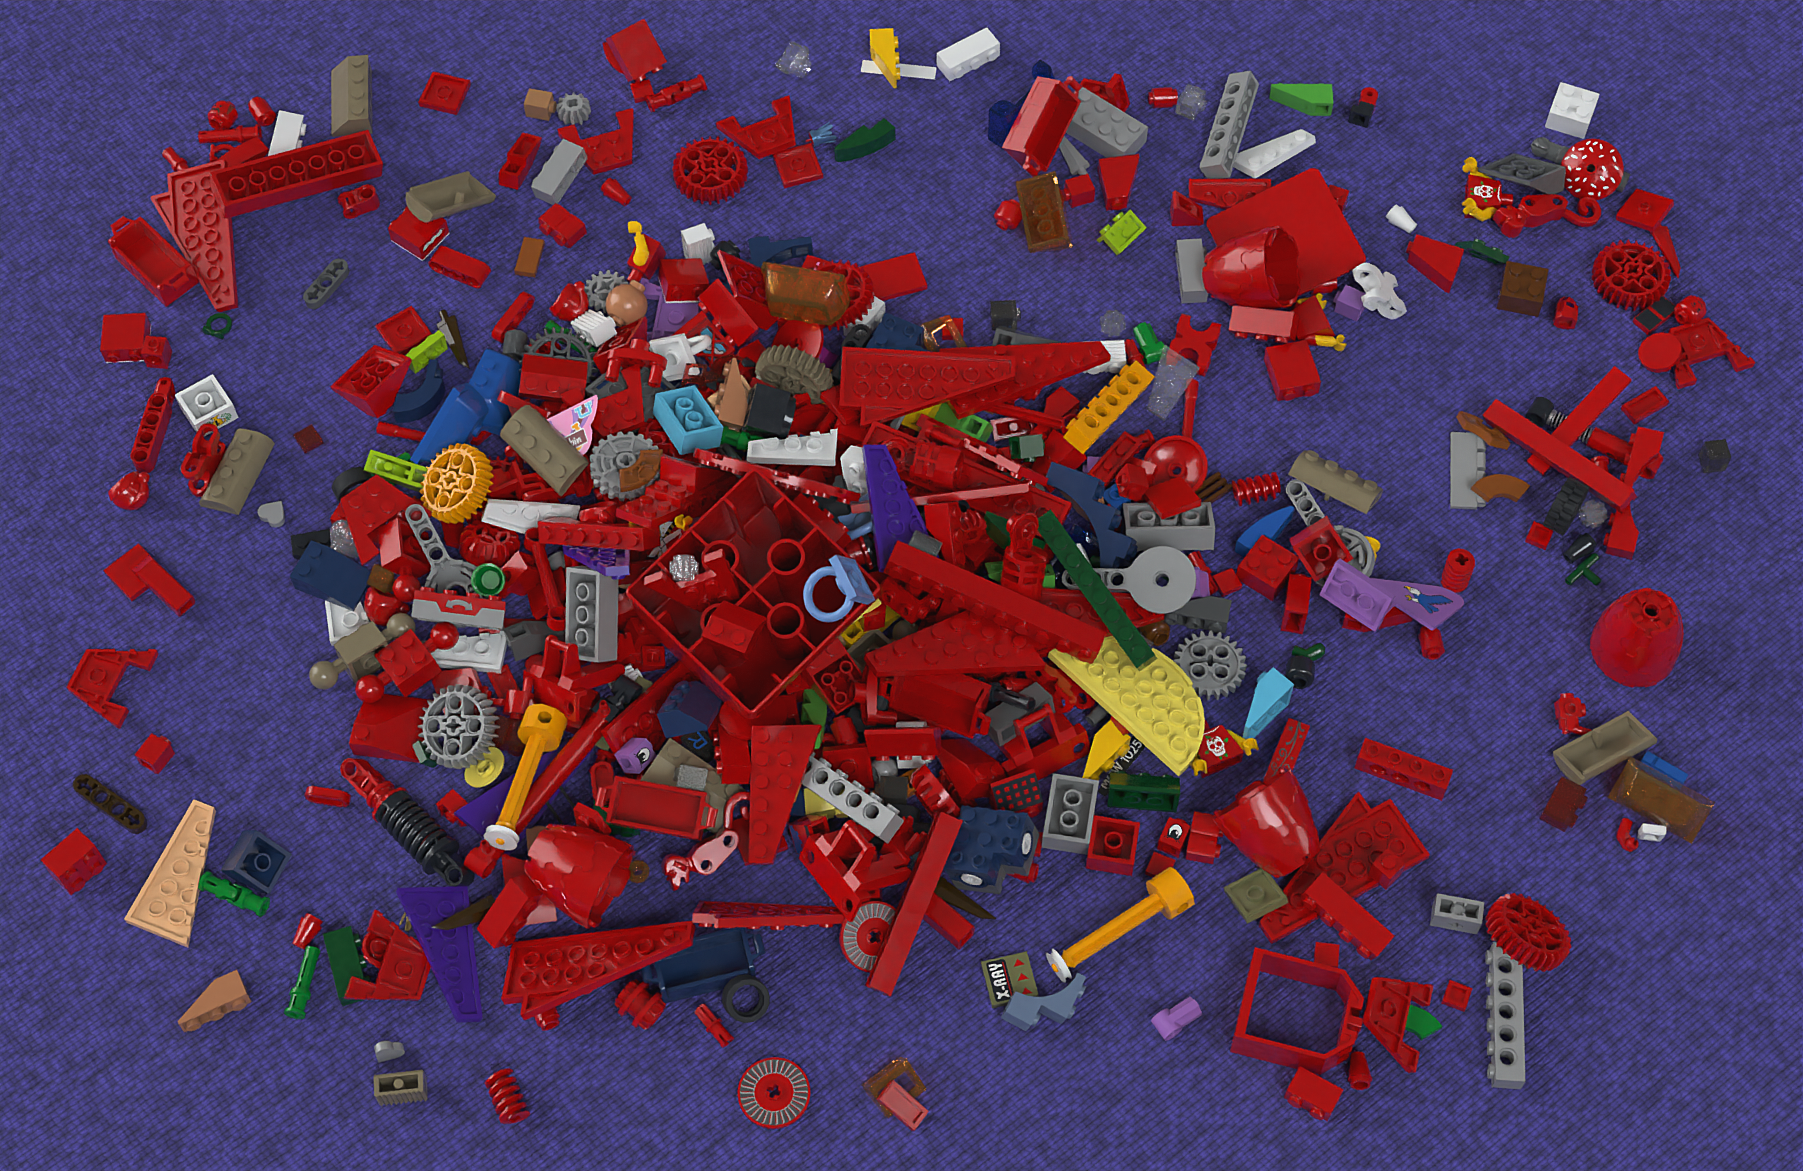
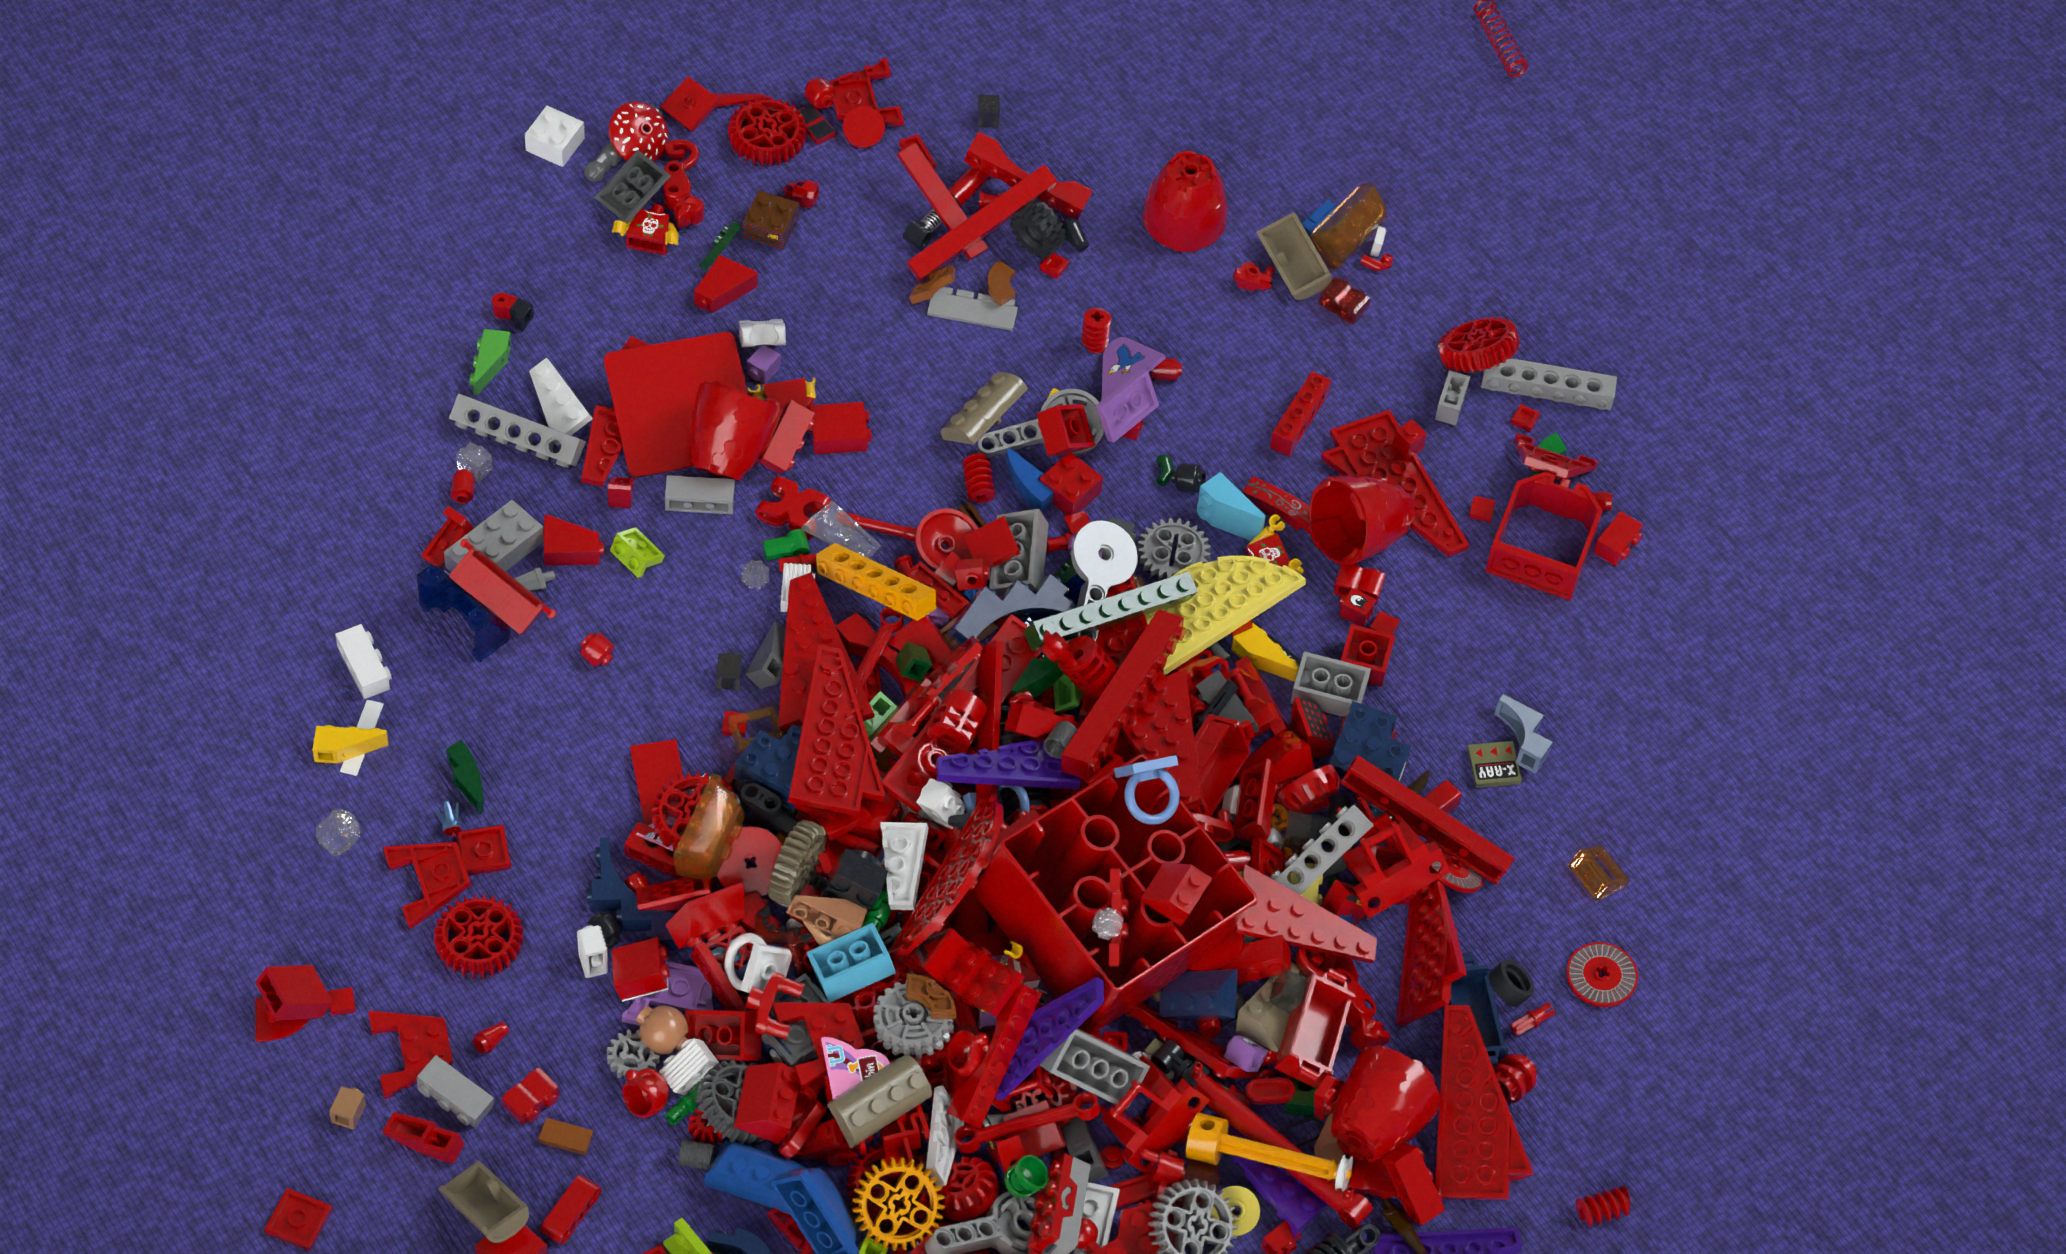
camera: 90 degrees left, 5 degrees down
dark brown bar [436,310,470,369] -> none
red beam [491,291,535,343] -> none
light grey gear [556,92,591,125] -> none
red torso [626,221,666,283] -> none
red piece [645,74,707,113] -> none
red tile [876,1080,929,1131] -> none
clear orange windscreen [1016,171,1074,253] -> none
light orange piece [1046,867,1195,983] -> none
red brick [1062,174,1095,208] -> none
dark green slope [1107,771,1180,813] -> none
medium lavender piece [1151,997,1202,1041] -> none
olive tile [1223,869,1288,924] -> none
red slope [1280,574,1312,634] -> none
red brick [1299,872,1395,960] -> none
white cone [1386,204,1417,234] -> none
dark green piece [1565,553,1601,586] -> none

